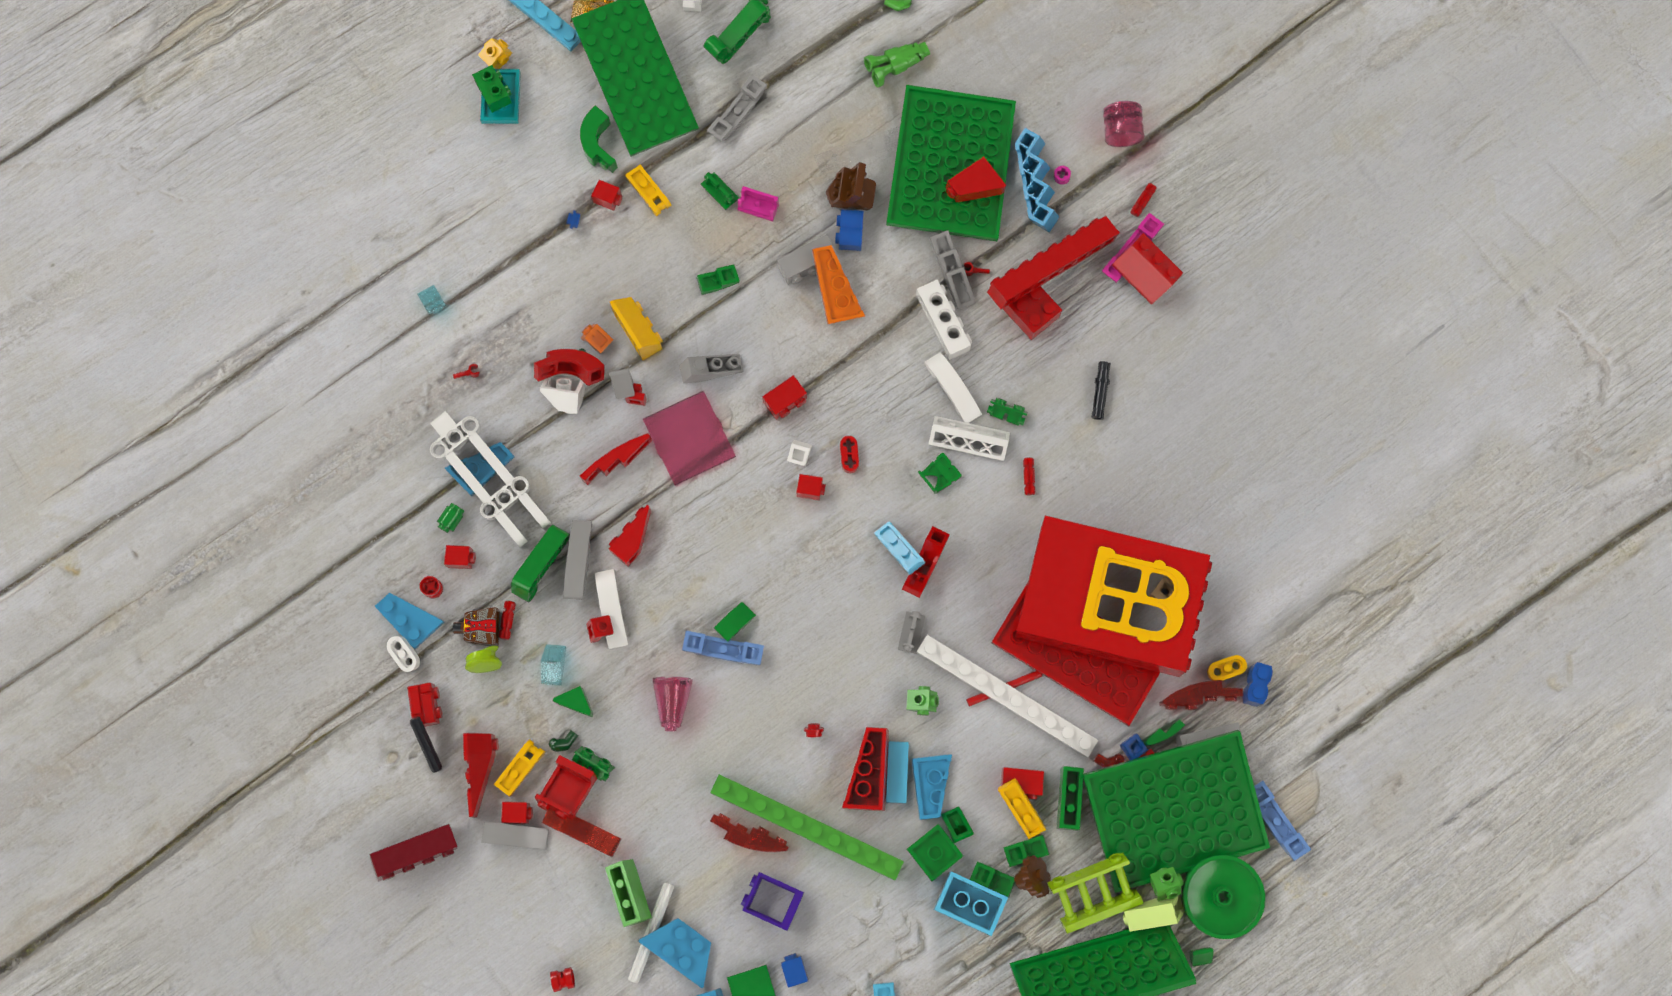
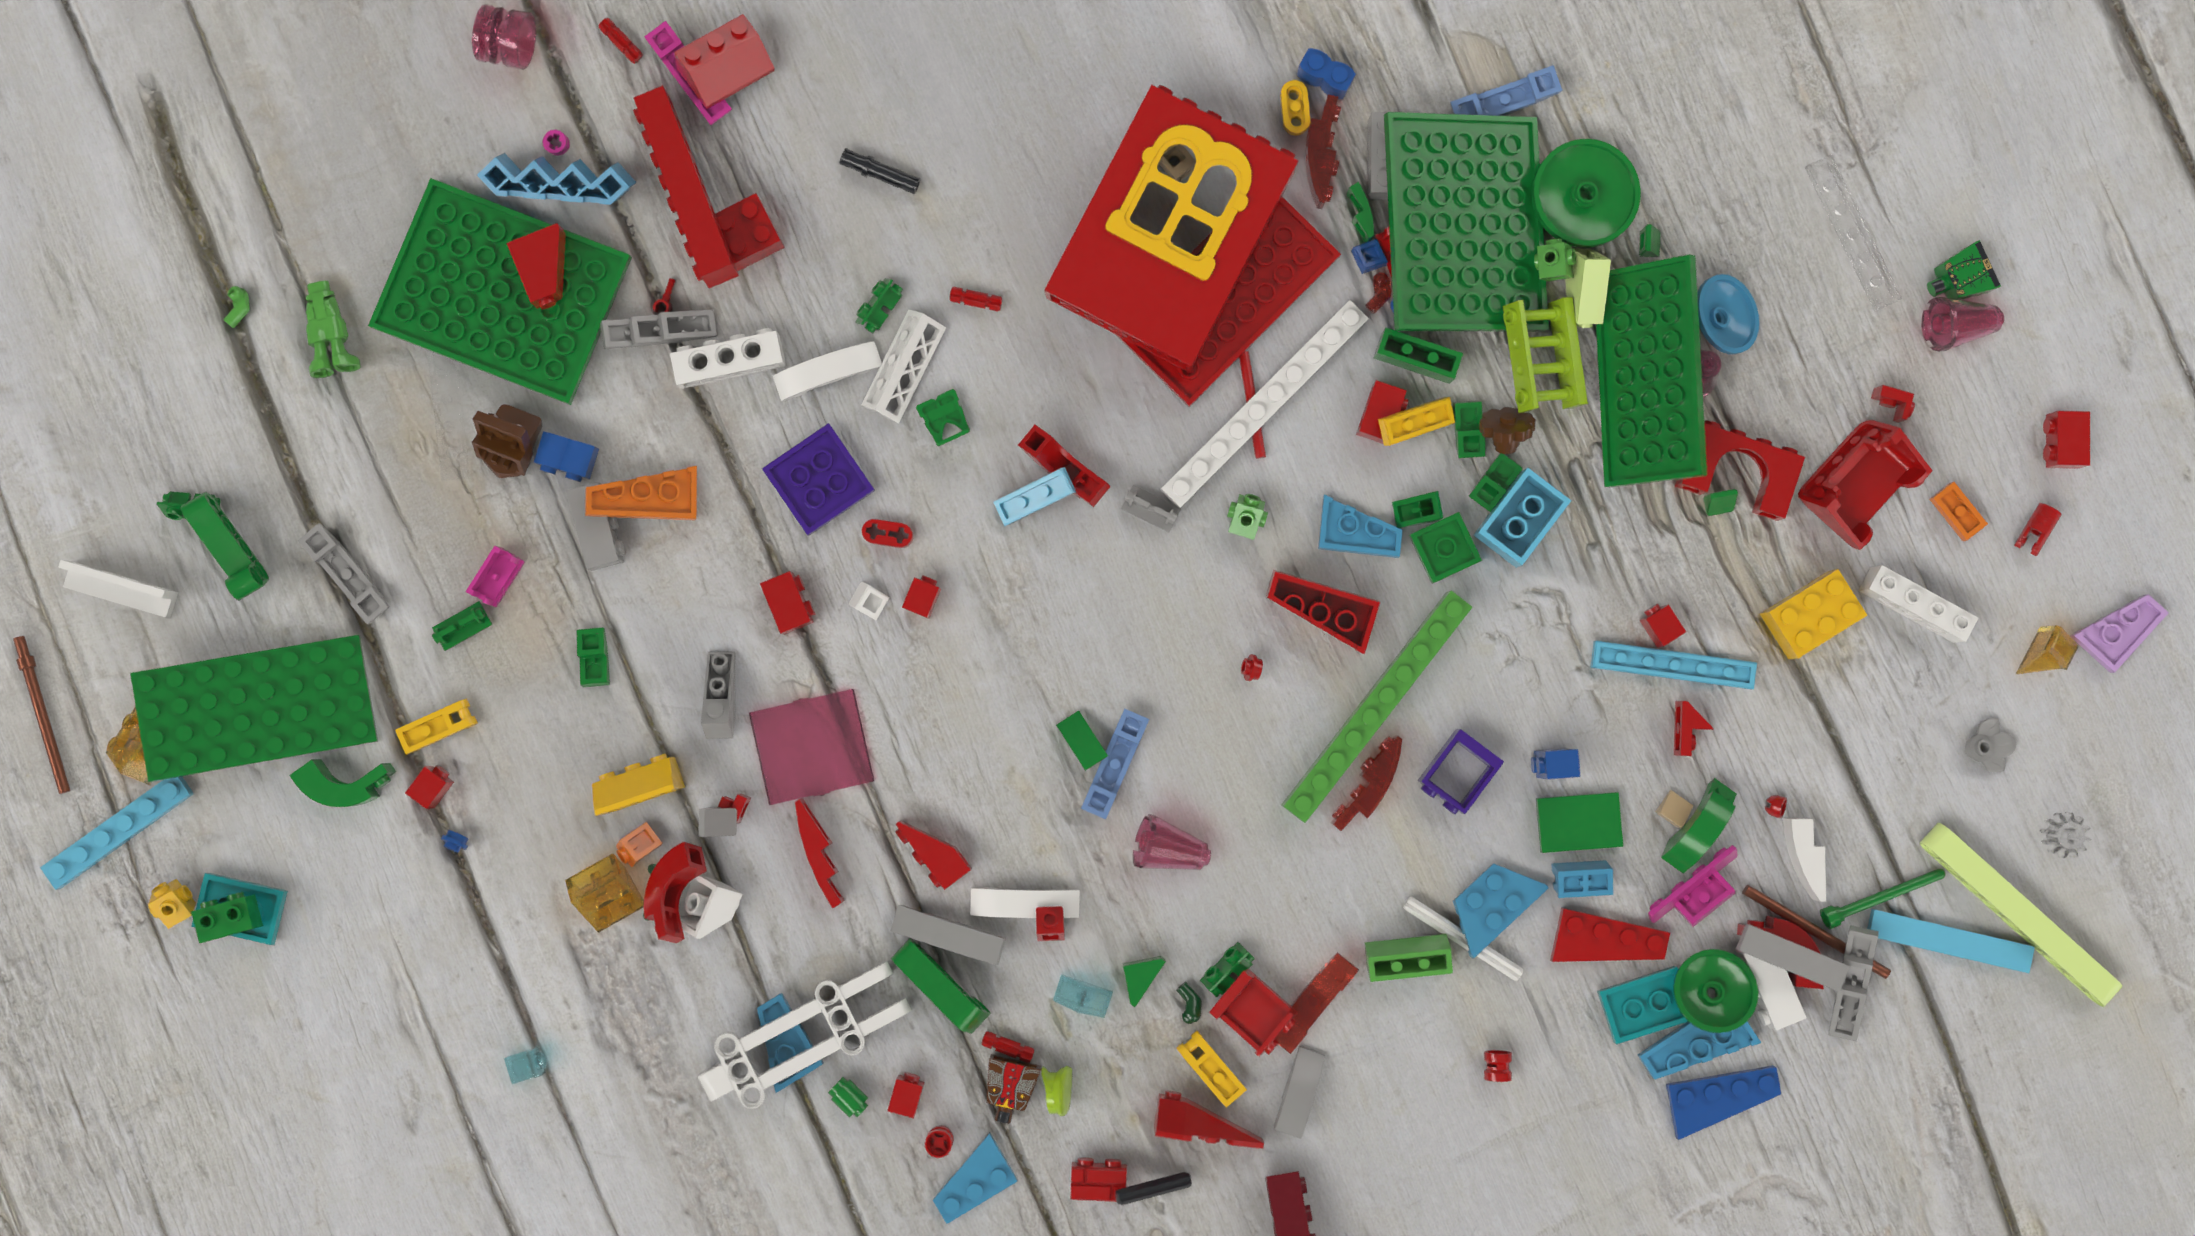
camera: 75 degrees left, 10 degrees up
white plate [387,636,420,672] -> none
red hand [453,364,480,379] -> none
red brick [501,802,533,824] -> none
medium azure tile [886,741,909,804] -> none
none -> clear yellow slope [565,853,644,933]
none -> dark purple plate [762,423,875,536]

